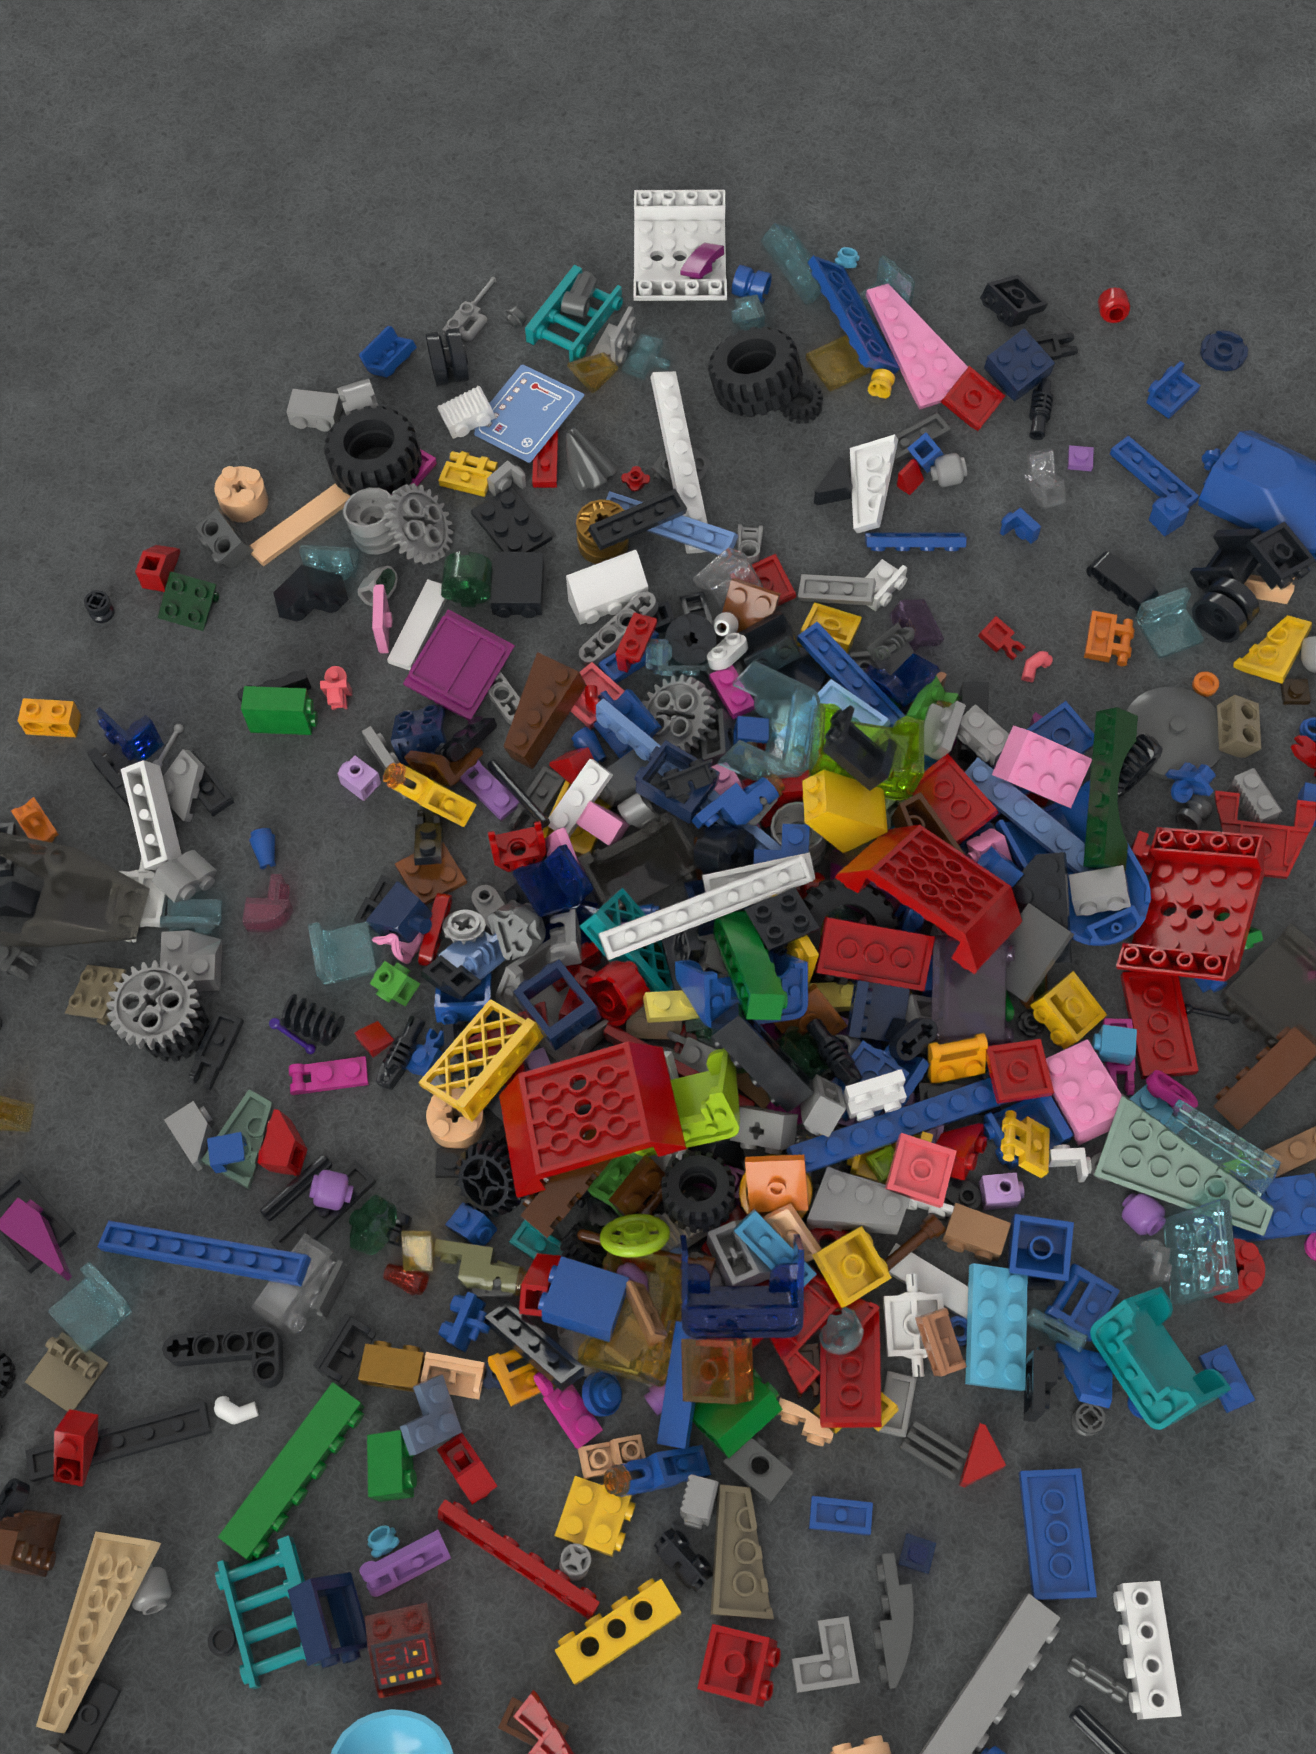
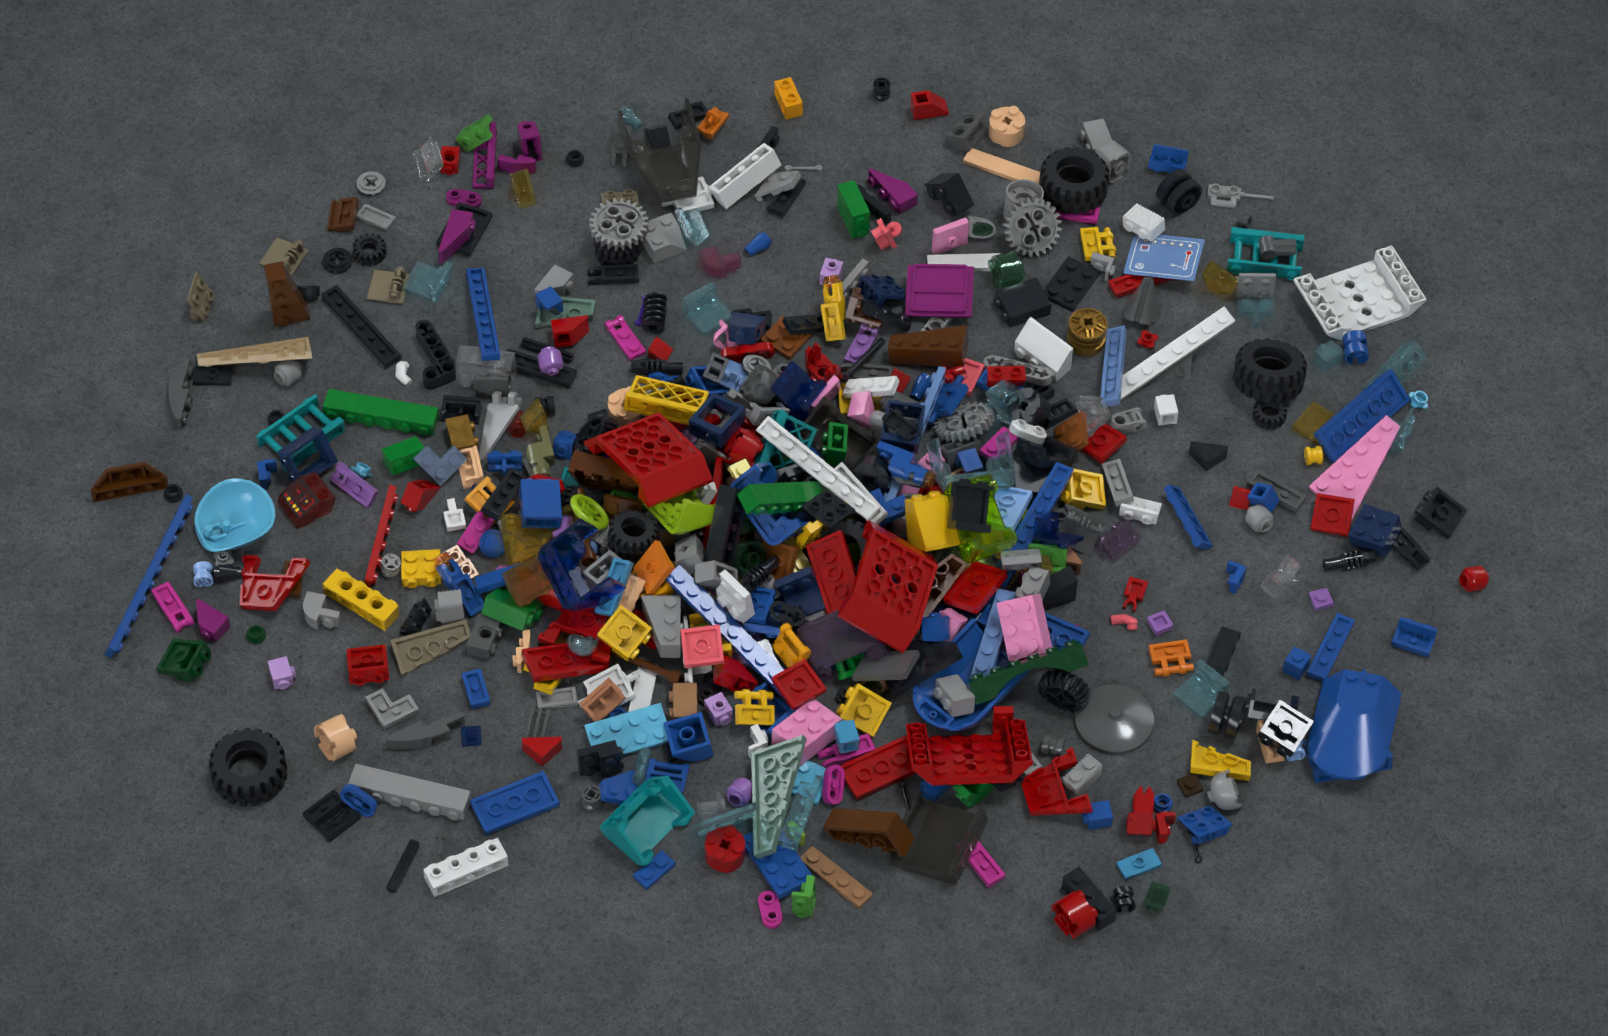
camera: 65 degrees right, 10 degrees down
red slope [53,1409,98,1487] -> none
clear blue bracket [95,707,164,762] -> none
light grey brick [152,850,217,902] -> none
dark green hinge [158,571,219,631] -> none
clear light blue bracket [299,545,359,580] -> none
clear green plate [349,1195,397,1255] -> none
bright green brick [370,961,420,1007] -> none
black plate [588,489,687,551] -> none
medium nougat slope [626,1280,668,1347] -> none
magenta slope [680,243,724,279] -> none
white cone [713,612,738,638] -> none
white wing [850,435,898,533] -> none
blue hips [1165,762,1216,803] -> none
orange tile [1192,672,1219,697] -> none
dark blue tile [1200,330,1248,371] -> none
dark tan brick [1217,695,1261,758] -> none
none -> blue bracket [257,459,277,489]
none -> light grey brick [303,591,341,630]
none -> white plate [444,498,466,532]
none -> light grey flag [479,391,522,462]
none -> green brick [821,422,848,467]
none -> magenta slope [867,168,918,214]
none -> medium lavender plate [1147,611,1174,636]
none -> white brick [1154,394,1178,426]

